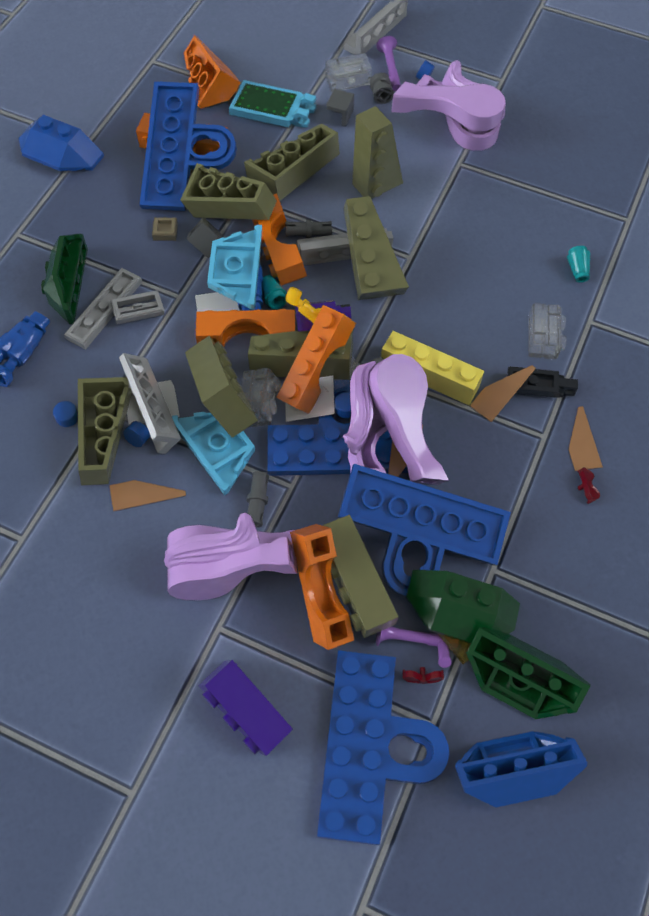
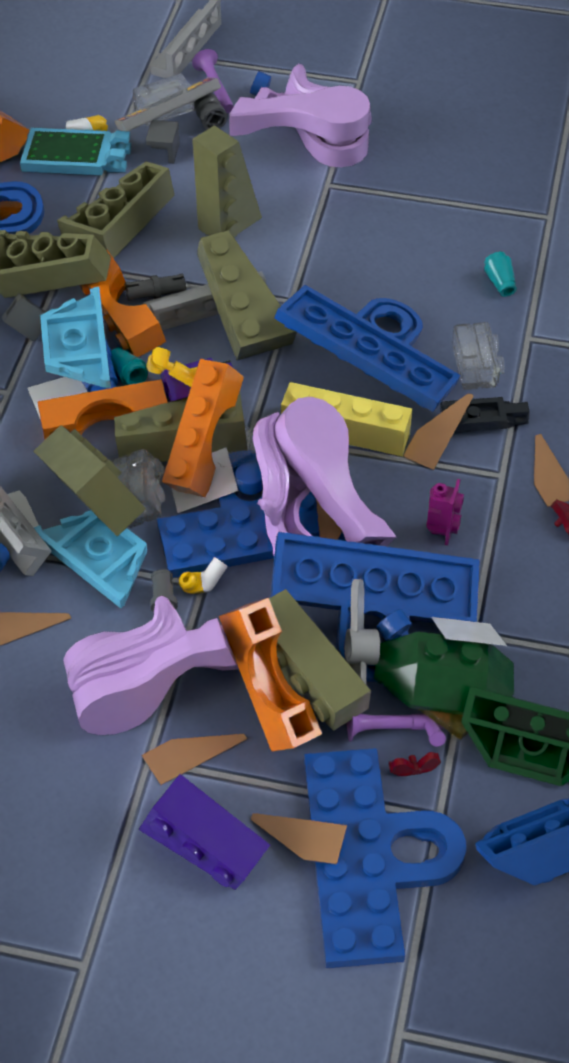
camera: 10 degrees left, 10 degrees down
none -> arm [66,115,108,131]
none -> light grey tile [115,77,221,132]
none -> medium nougat sticker [142,734,247,785]
none -> arm [179,557,228,594]
none -> medium nougat sticker [251,813,347,864]
none -> blue plate [274,285,461,412]
none -> light grey piece [344,579,380,684]
none -> blue piece [376,609,412,641]
none -> magenta hinge [426,479,465,546]
none -> white sticker [431,617,507,646]

